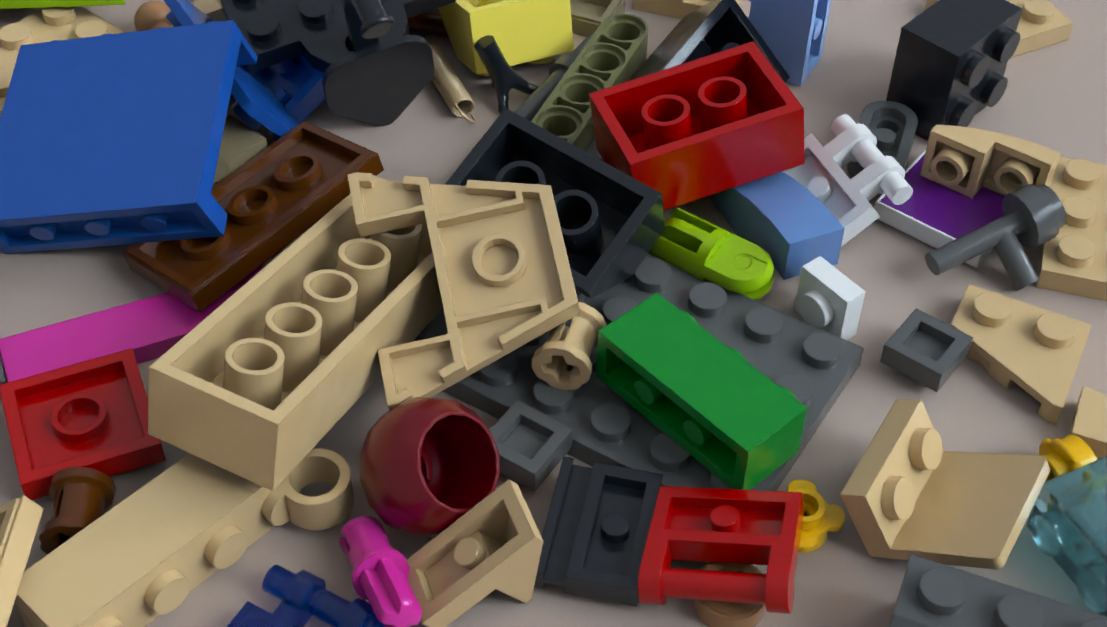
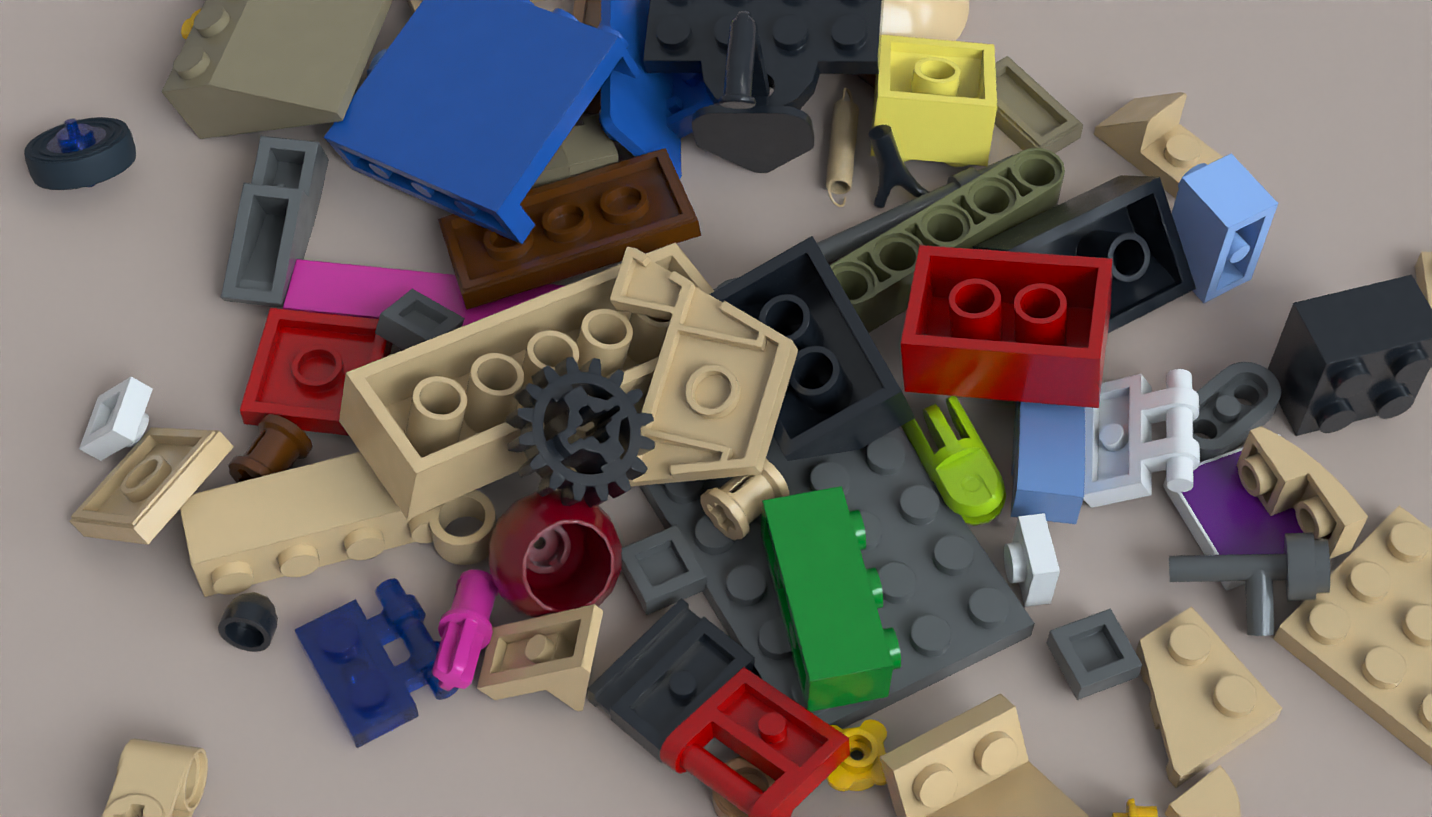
camera: 30 degrees right, 10 degrees up
none -> dark grey plate [375,289,465,351]
none -> black gear [506,357,655,508]

